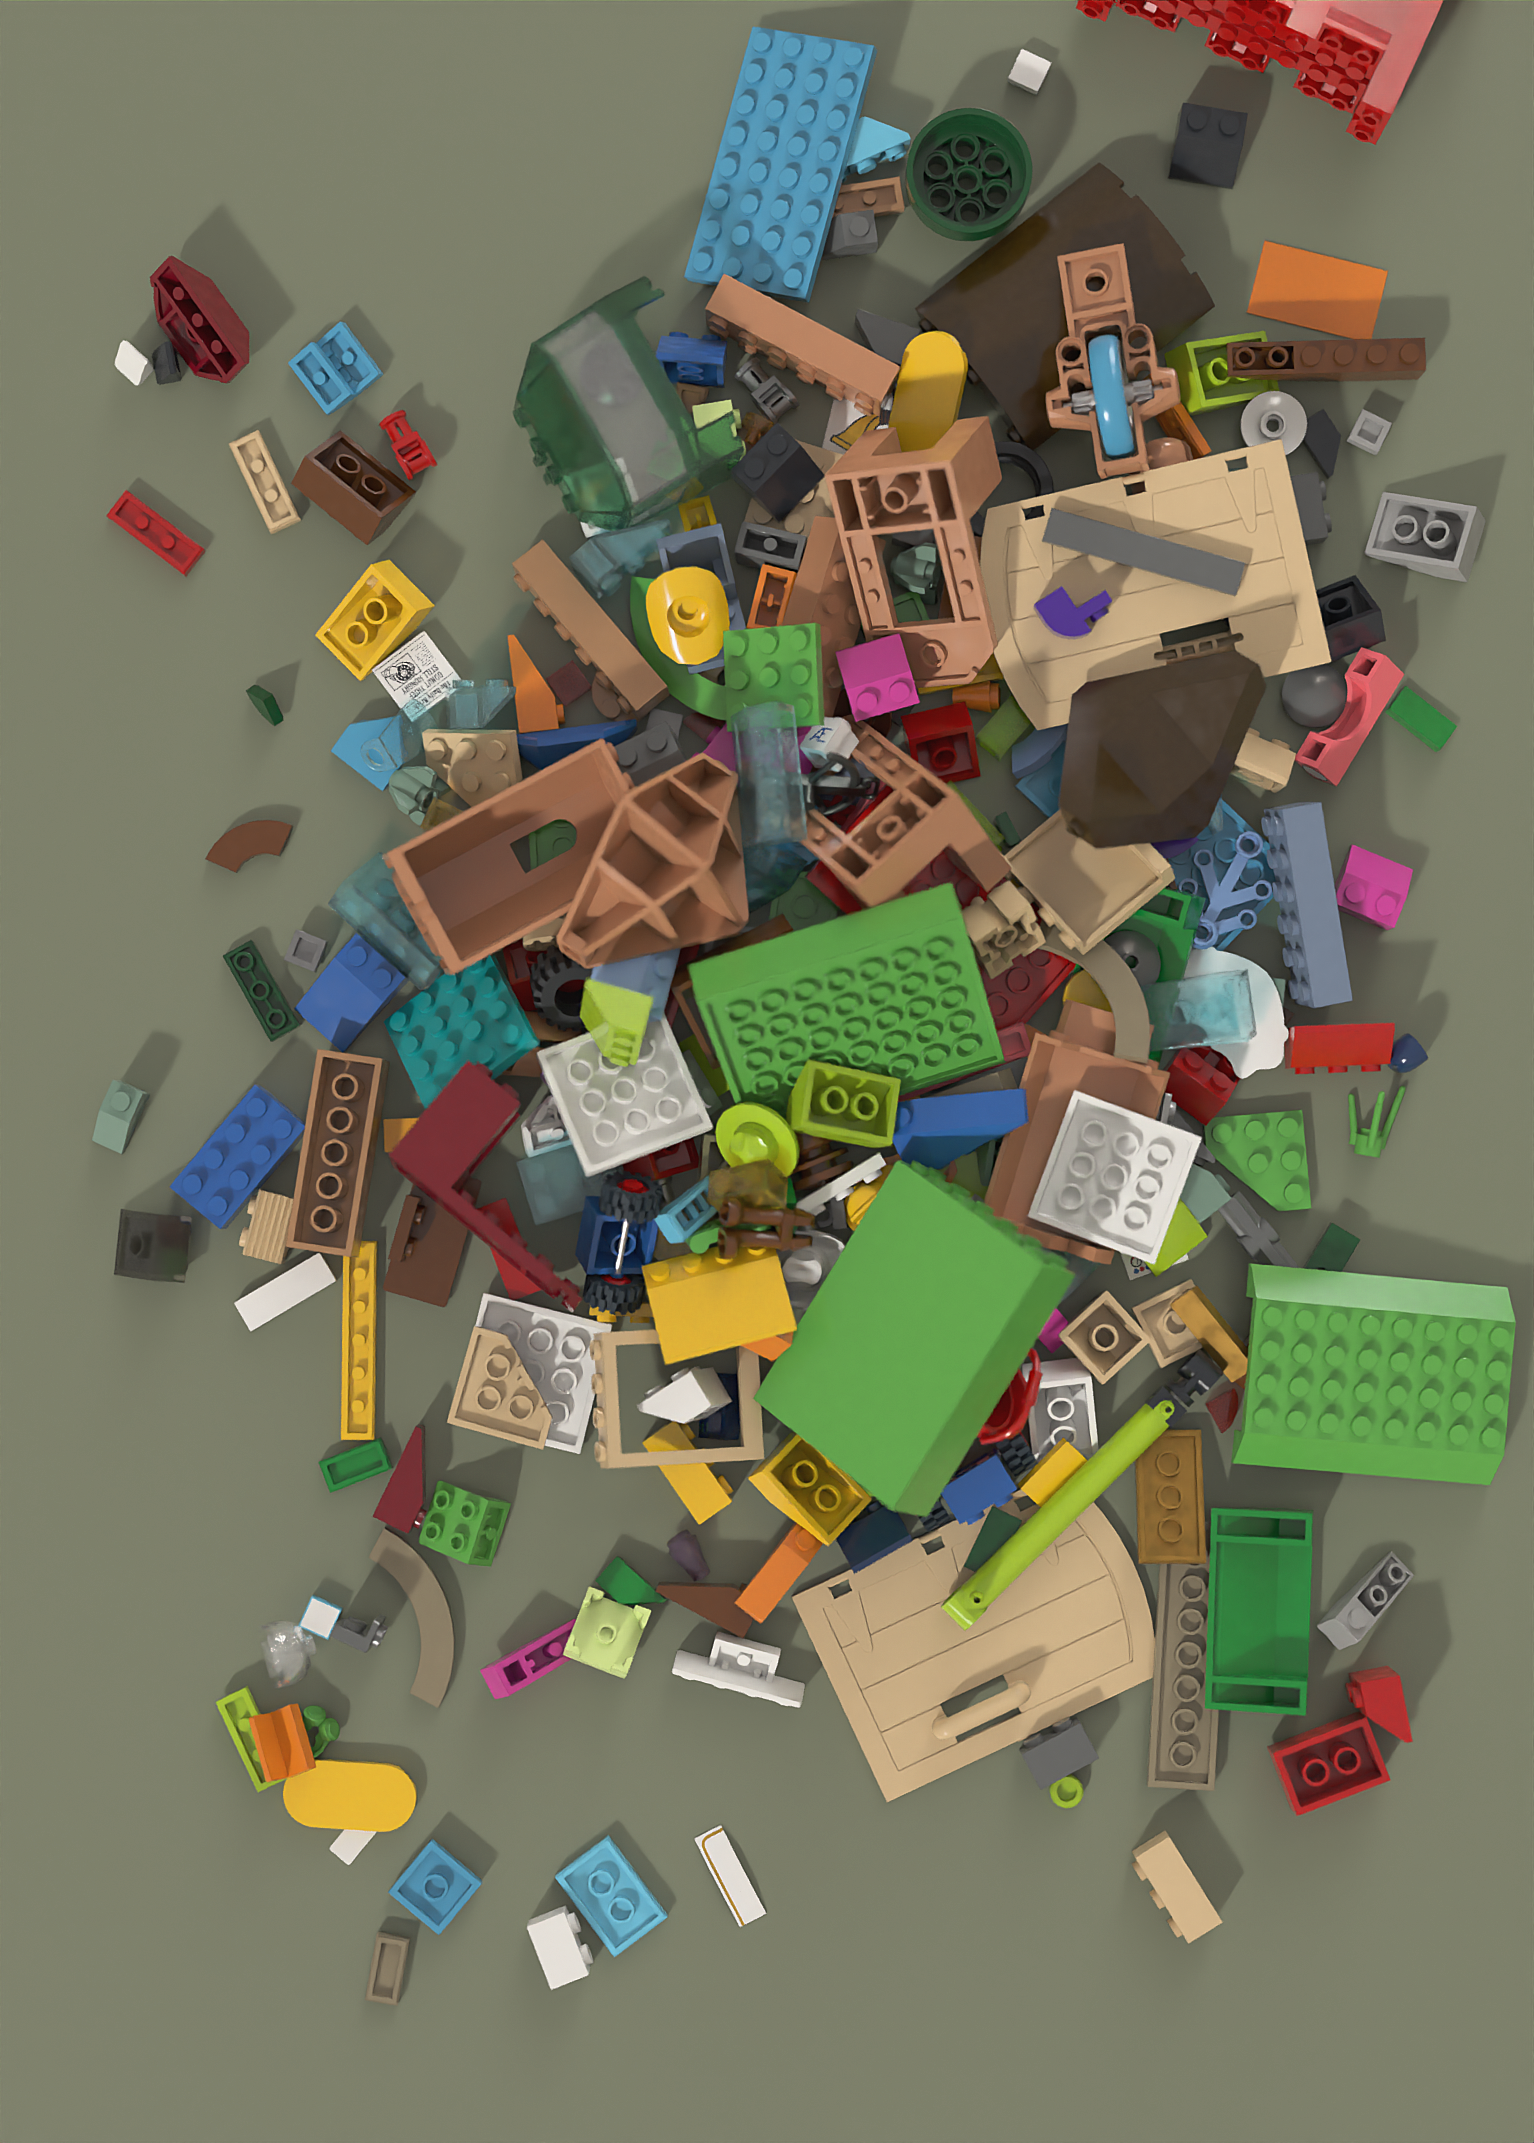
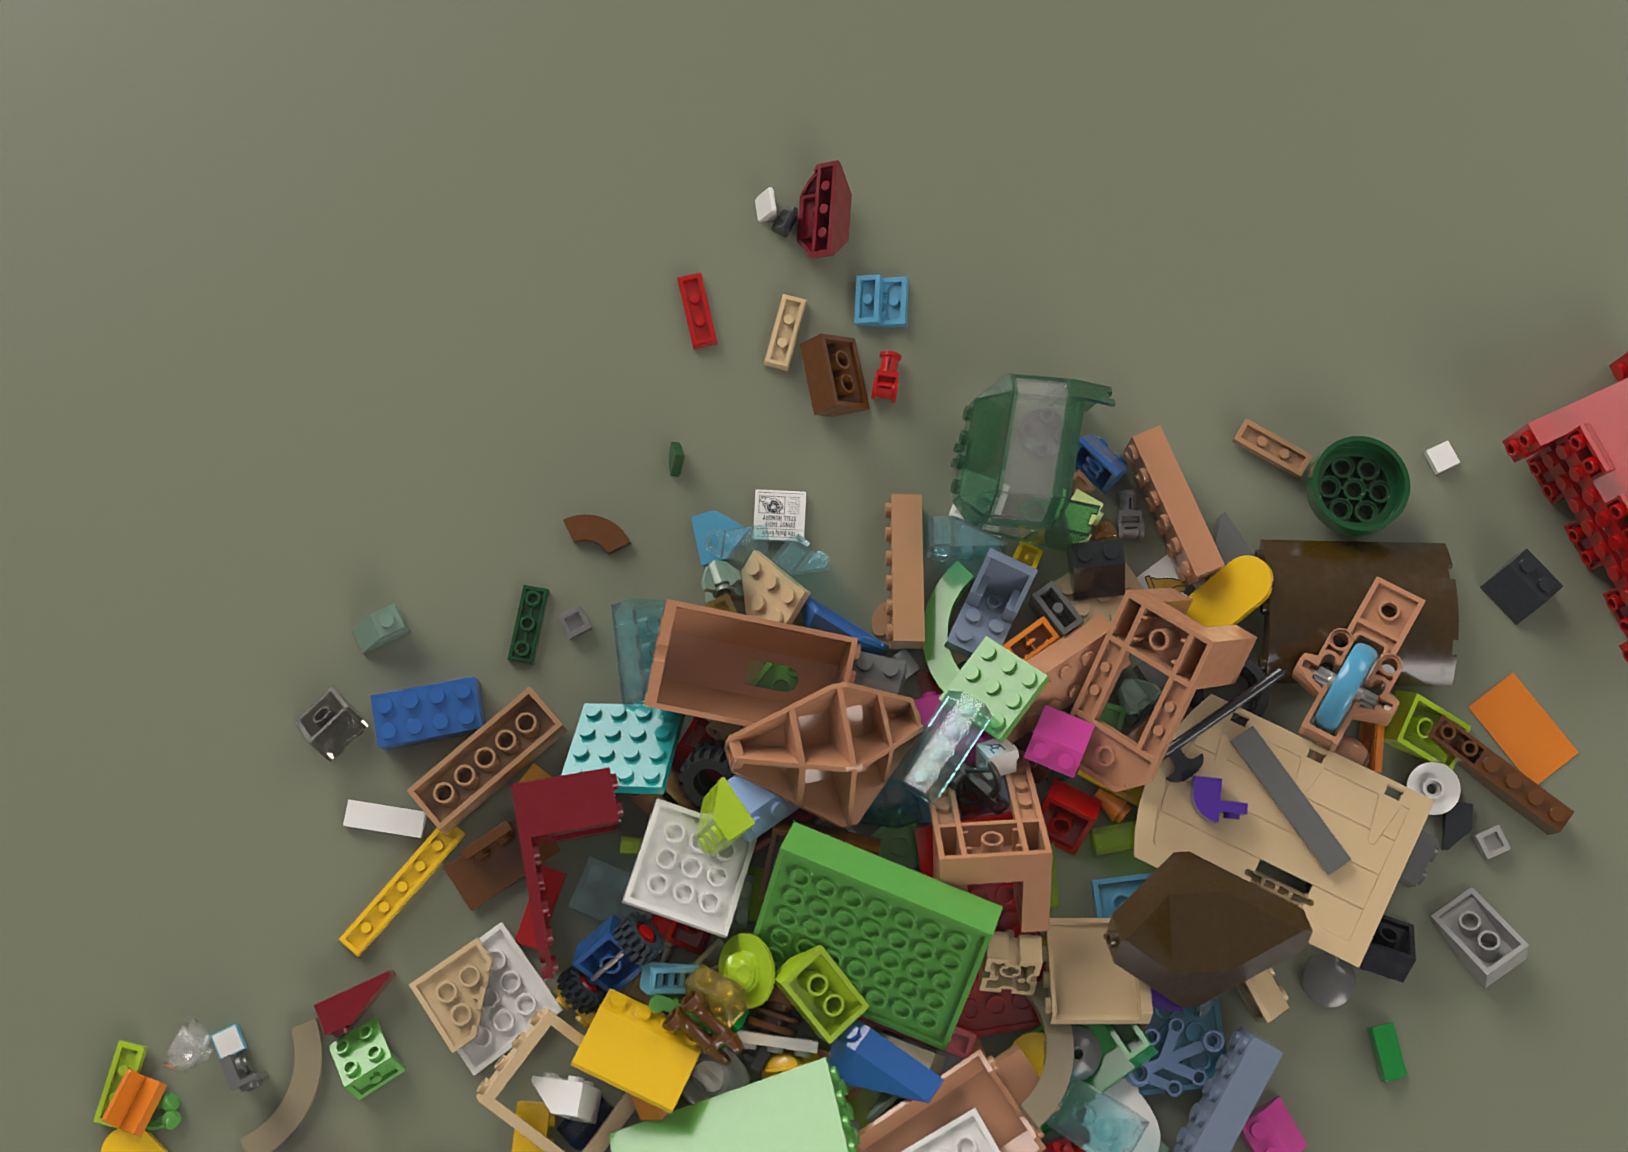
camera: 40 degrees right, 10 degrees down
tan brick [239,1190,293,1264] -> none
blue slope [294,933,409,1053] -> none
yellow slope [315,560,435,681] -> none
green tile [318,1437,393,1493] -> none
orange slope [507,634,565,734] -> none
white slope [521,1095,573,1158] -> none
clear red plate [546,660,592,707] -> none
yellow hat [646,567,730,665] -> none
dark azure plate [684,26,878,303] -> none
dark grey slope [821,210,878,261] -> none
medium azure slope [842,116,911,183] -> none
dark green tile [993,811,1021,849] -> none
medium blue tile [1012,724,1068,779] -> none
coral arch [1295,647,1404,787] -> none
none -> black piece [1163,667,1285,783]

